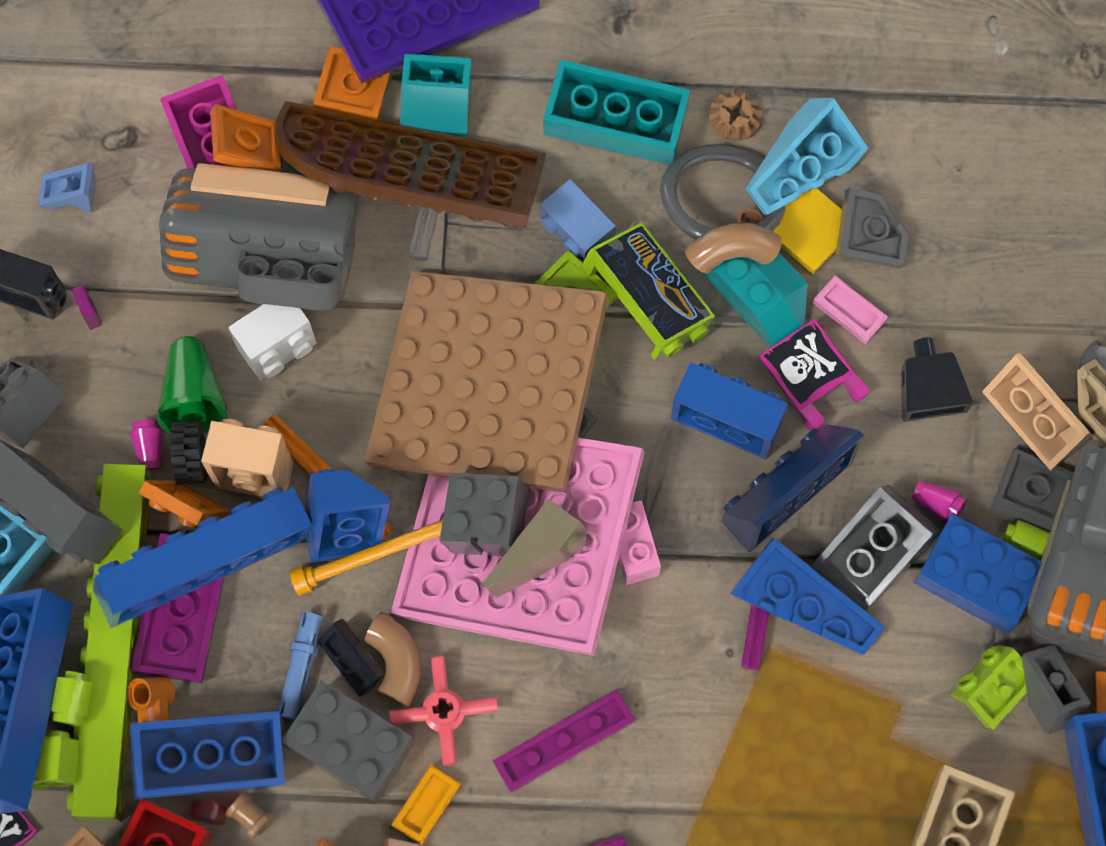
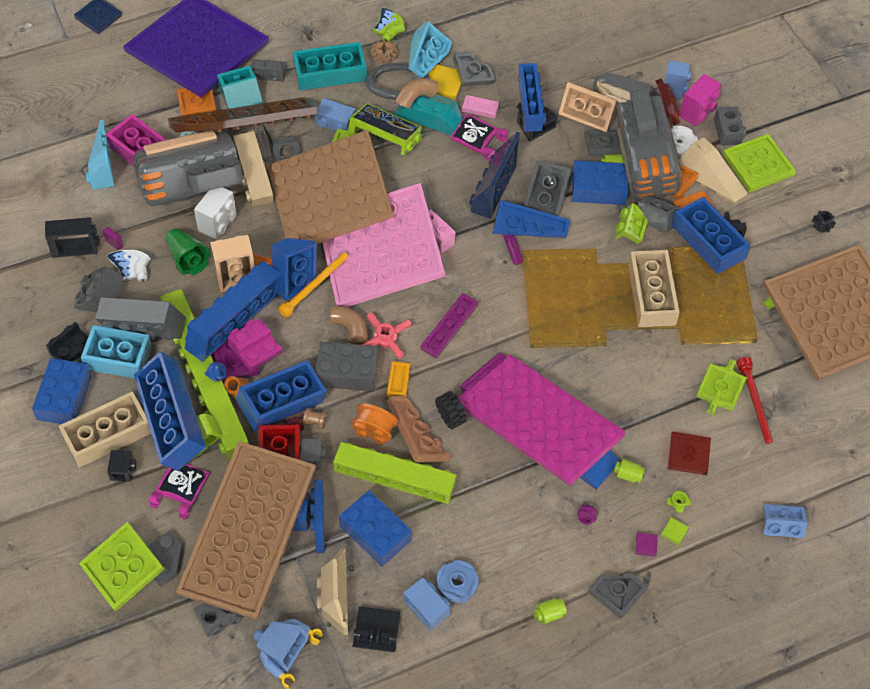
camera: 30 degrees left, 15 degrees down
medium blue slope [38,163,96,213] -> none
lime brick [50,671,93,726] -> none
dark pink cone [129,419,164,471] -> none
orange plate [139,480,232,528] -> none
black tyre [170,420,207,485] -> none
orange plate [211,104,282,172] -> none
medium blue pin [278,612,324,721] -> none
black plate [317,618,386,697] -> none
dark grey piece [439,473,529,557] -> none
dark tan slope [482,499,589,597] -> none
blue brick [671,362,788,460] -> none
dark pink cone [912,480,967,523] -> none
none -> medium azure wedge [86,120,114,189]
none -> white arm [107,250,151,282]
none -> blue plate [205,362,226,382]
none -> dark pink plate [228,319,283,372]
none -> tan wedge [233,131,273,207]
none -> dark grey bracket [249,59,286,82]
none -> dark grey piece [273,135,300,161]
none -> lime arm [373,7,405,42]
none -> blue brick [518,63,546,132]

